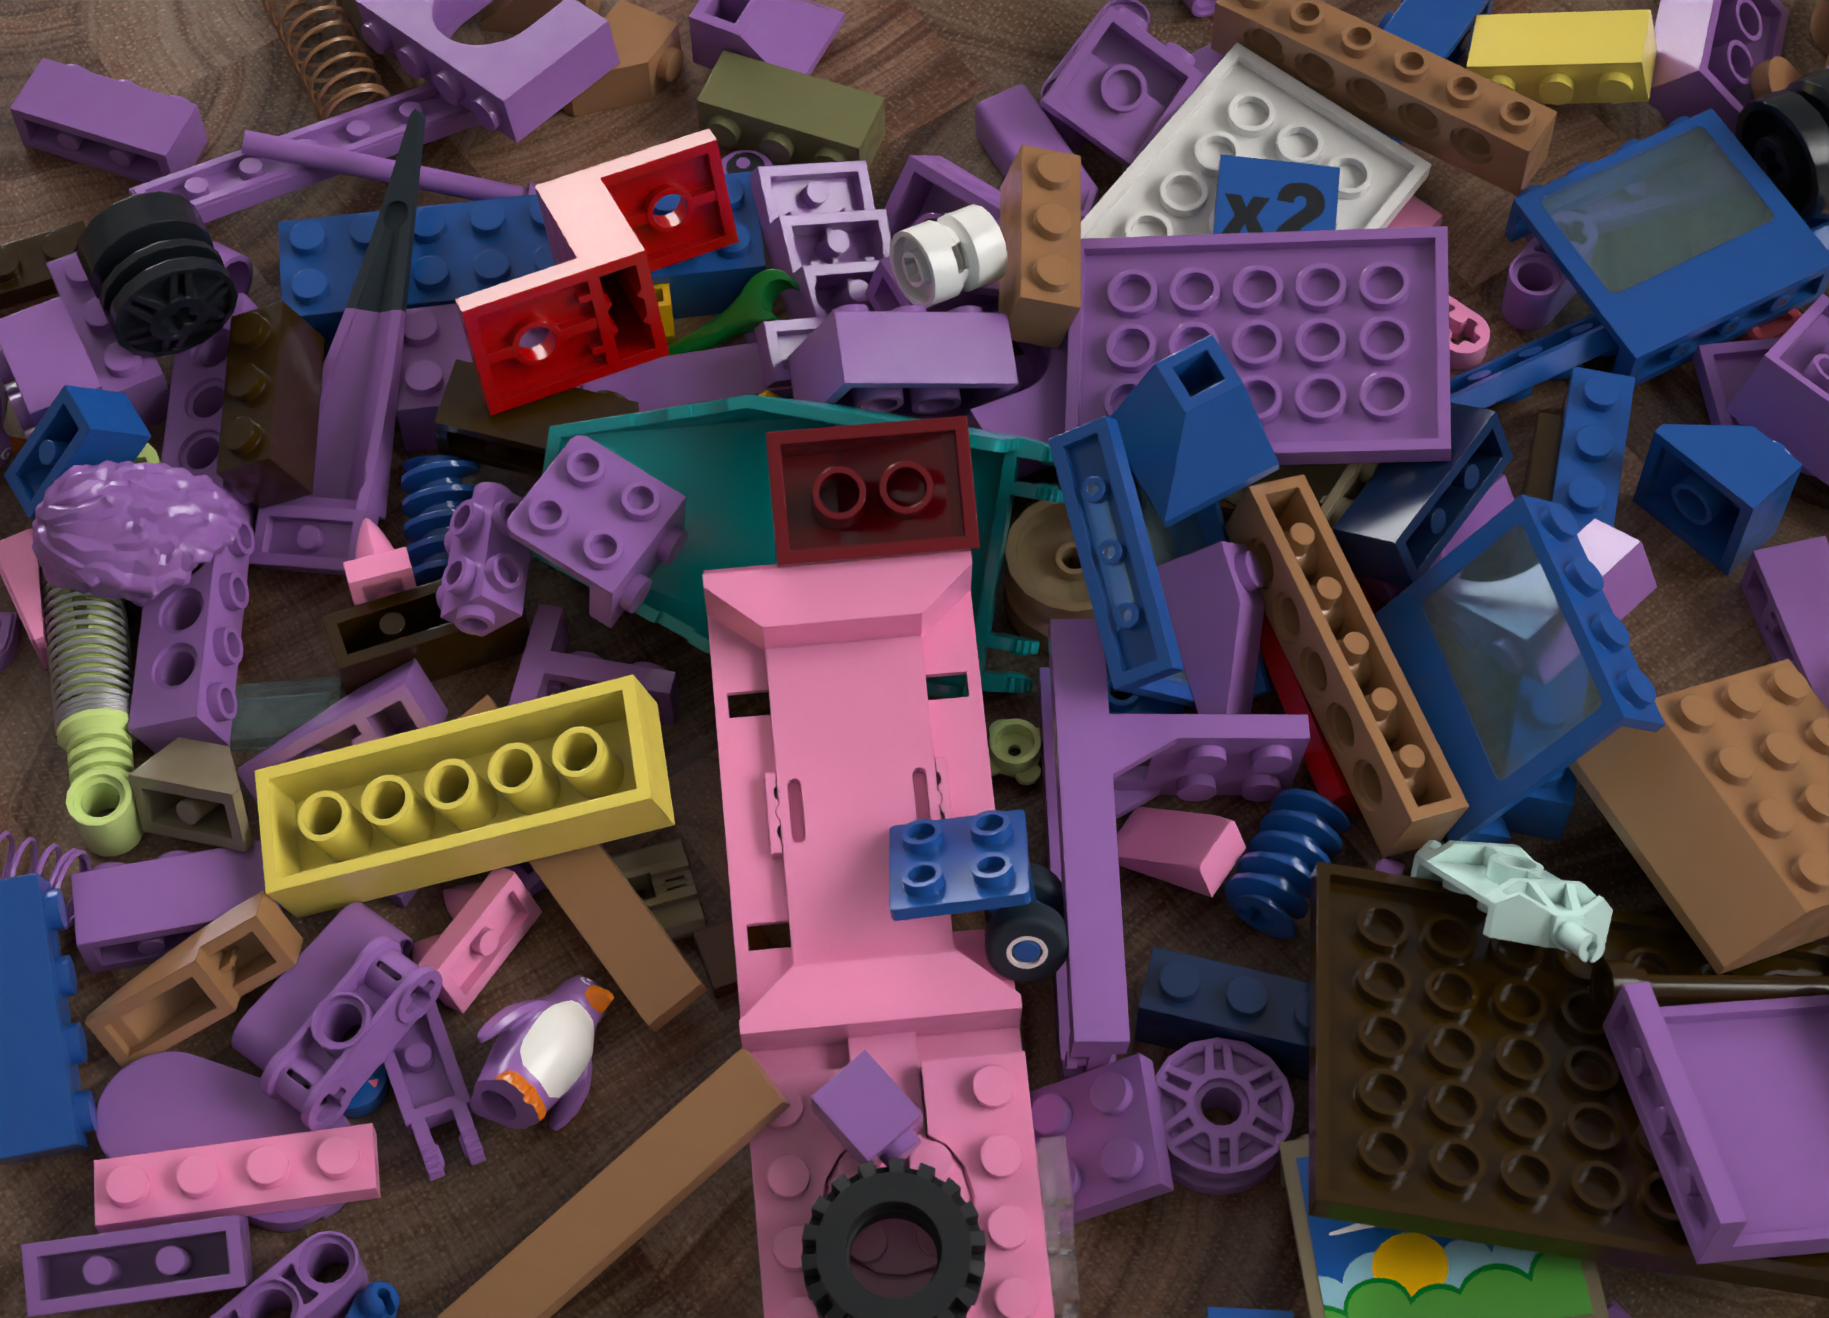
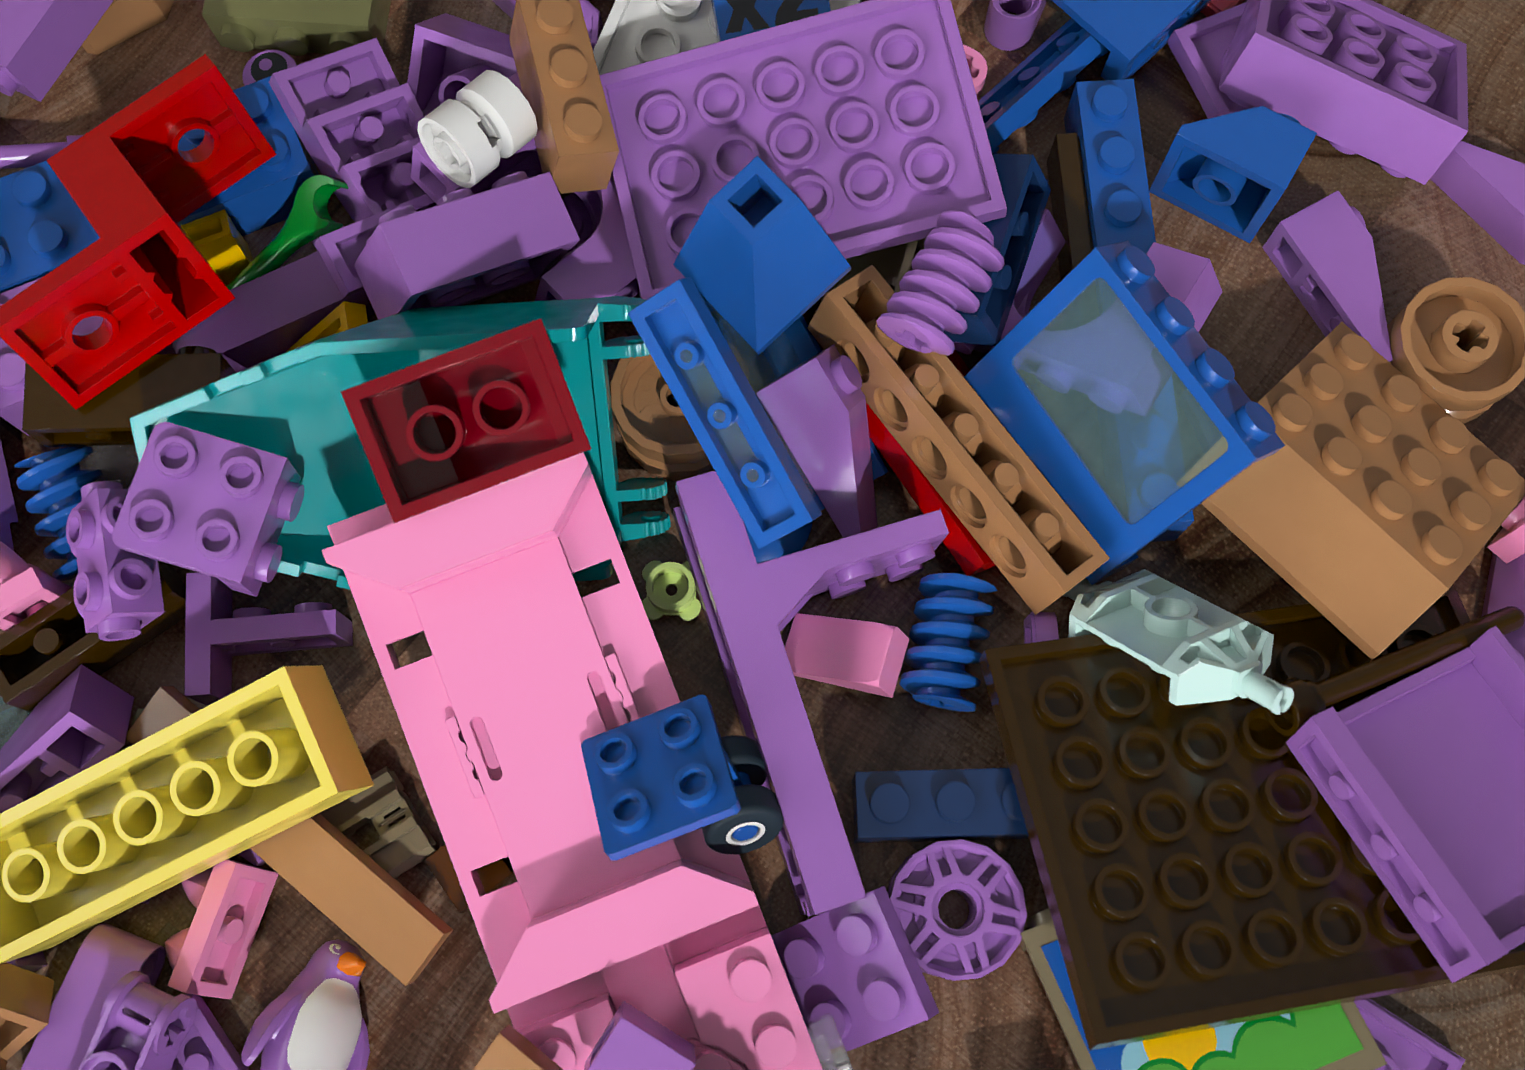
camera: 15 degrees left, 15 degrees up
none -> medium lavender piece [876,210,1005,356]

